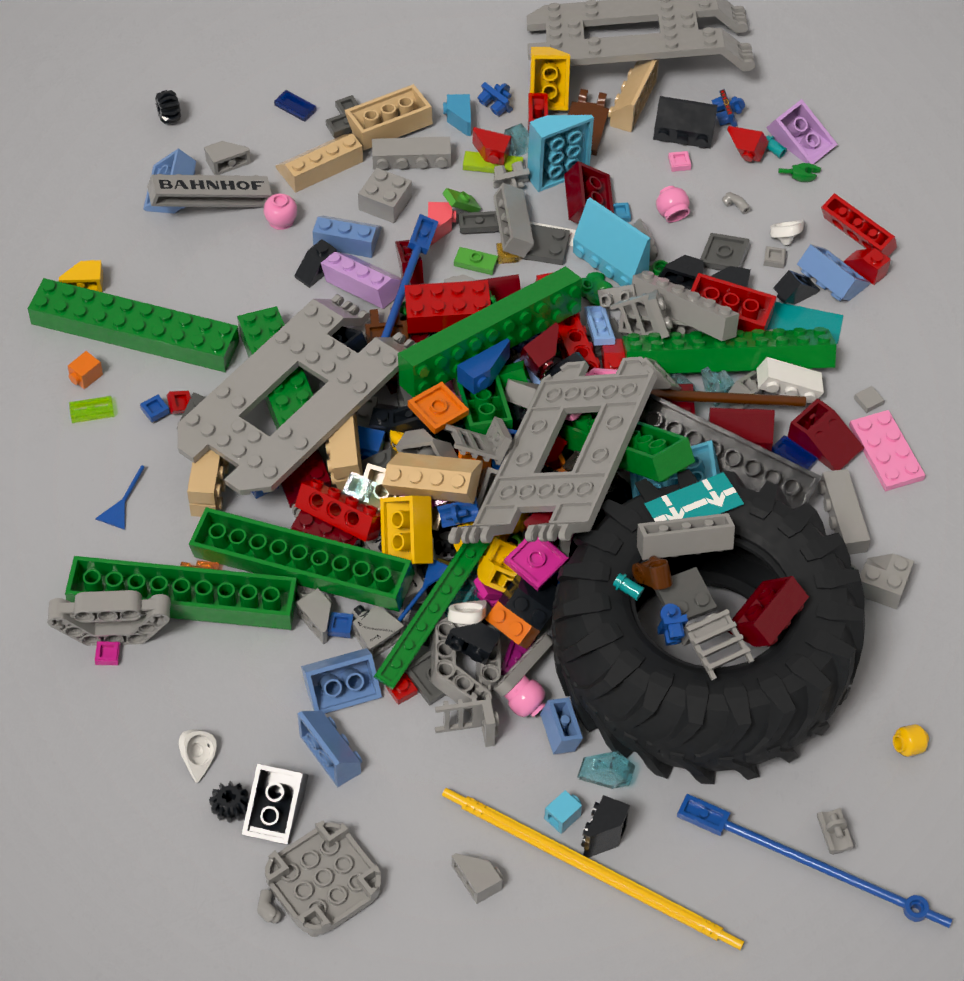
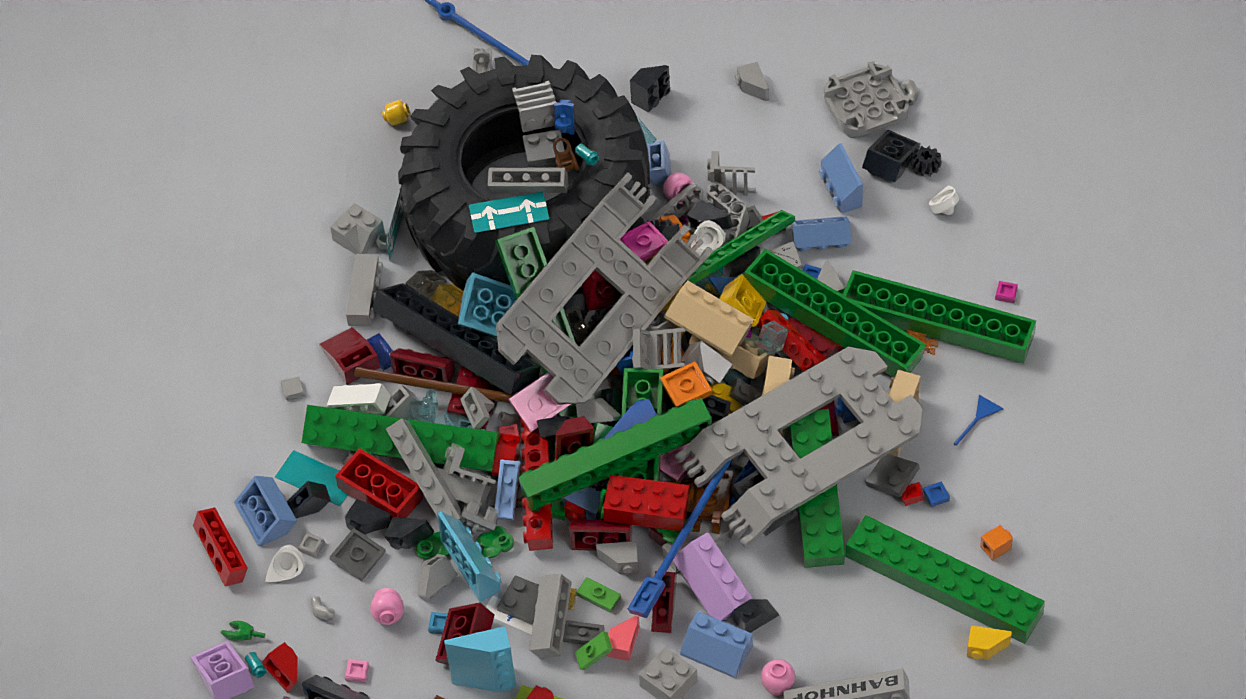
camera: 160 degrees left, 0 degrees up
light grey piece [47,590,171,646] -> none
clear neon green tile [69,396,114,423] -> none
yellow axle [442,788,745,950] -> none
light grey hips [493,161,530,189] -> none
medium azure brick [544,790,582,834] -> none
dark red slope [728,576,809,647] -> none
red slope [844,248,891,285] -> none
bright pink plate [849,410,925,491] -> none

